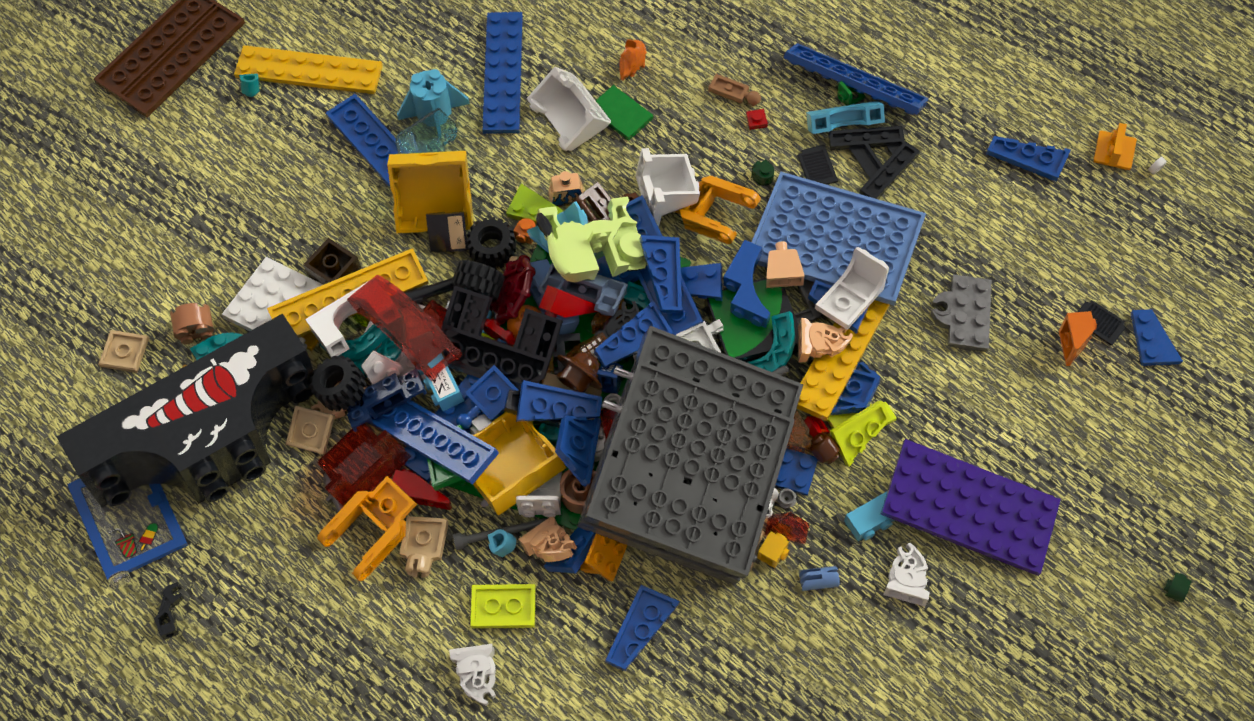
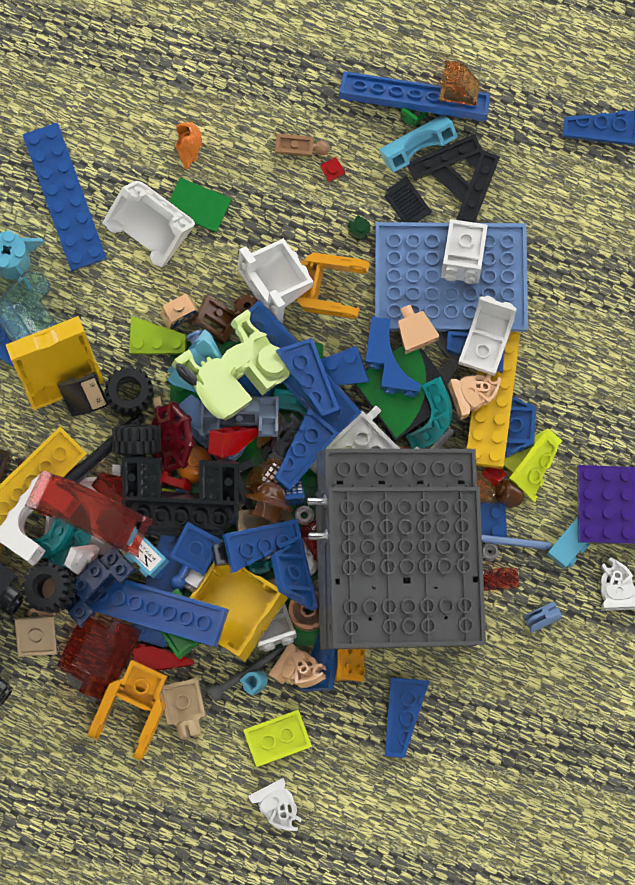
camera: 25 degrees left, 15 degrees up
orange plate [513,218,536,244] -> none
yellow brick [757,531,790,568] -> none
flat silver plate [930,274,992,352] -> none
none -> clear orange slope [439,61,480,106]
none -> white bracket [441,219,488,284]
none -> medium blue bar [482,535,551,550]

